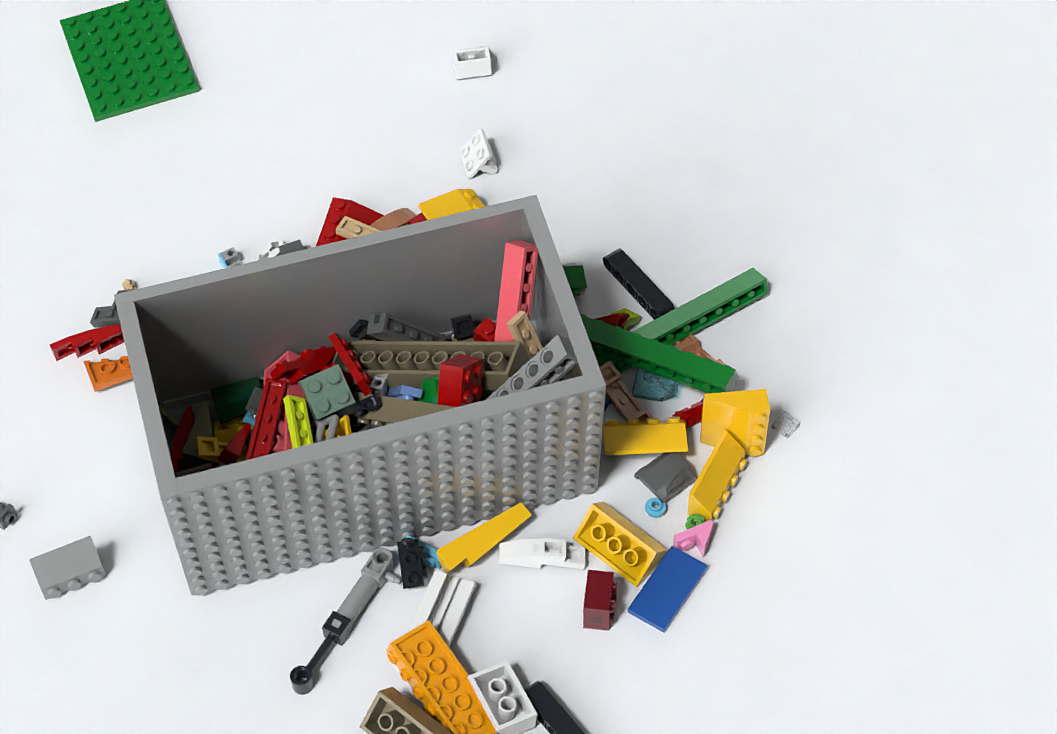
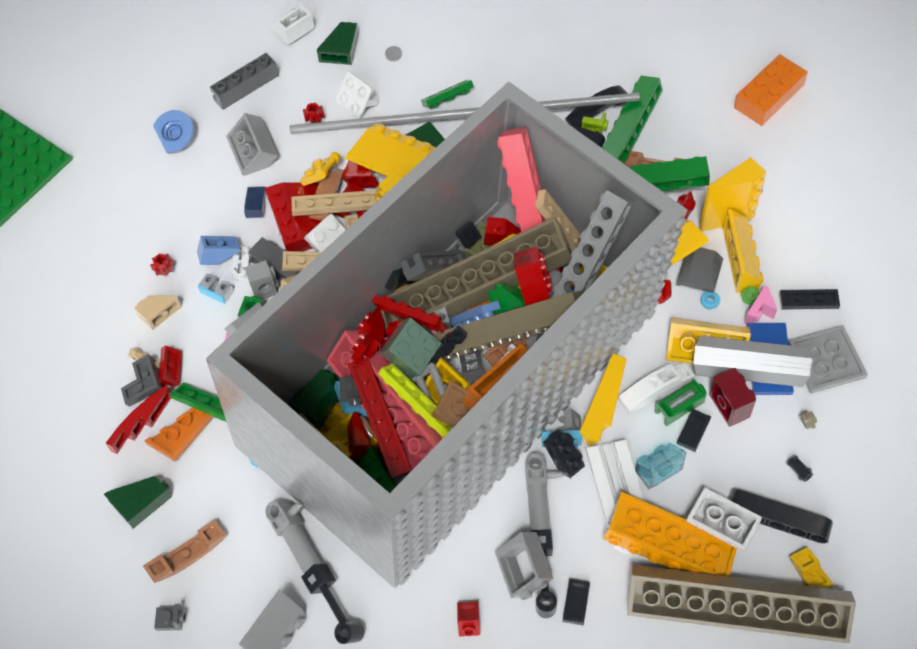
camera: 30 degrees left, 5 degrees up
none -> dark green slope [104,476,172,529]
none -> tan slope [134,295,182,330]
none -> nougat slope [143,519,226,583]
none -> red gear [150,253,175,276]
none -> medium blue hat [153,110,194,153]
none -> medium blue slope [197,236,240,265]
none -> dark grey brick [210,52,279,110]
none -> light grey slope [226,113,278,176]
none -> dark blue slope [244,186,266,218]
none -> piece [265,501,365,644]
none -> light grey piece [289,92,640,134]
none -> yellow plate [300,152,341,186]
none -> red gear [303,102,325,123]
none -> dark green slope [317,22,359,65]
none -> light grey piece [385,46,402,61]
none -> green plate [421,80,474,109]
none -> red bracket [457,601,480,637]
none -> light grey window [495,532,554,600]
none -> light grey tile [558,409,581,431]
none -> black tile [562,579,590,626]
none -> black slope [565,85,627,127]
none -> lime bracket [581,113,609,134]
none -> clear light blue slope [635,443,687,490]
none -> green window [654,379,707,427]
none -> red arm [657,280,672,304]
none -> black tile [677,409,711,452]
none -> piece [693,336,812,387]
none -> orange brick [734,54,808,126]
none -> black tile [779,289,840,310]
none -> black pin [787,455,813,482]
none -> light grey plate [788,325,868,394]
none -> dark tan plate [799,410,817,429]

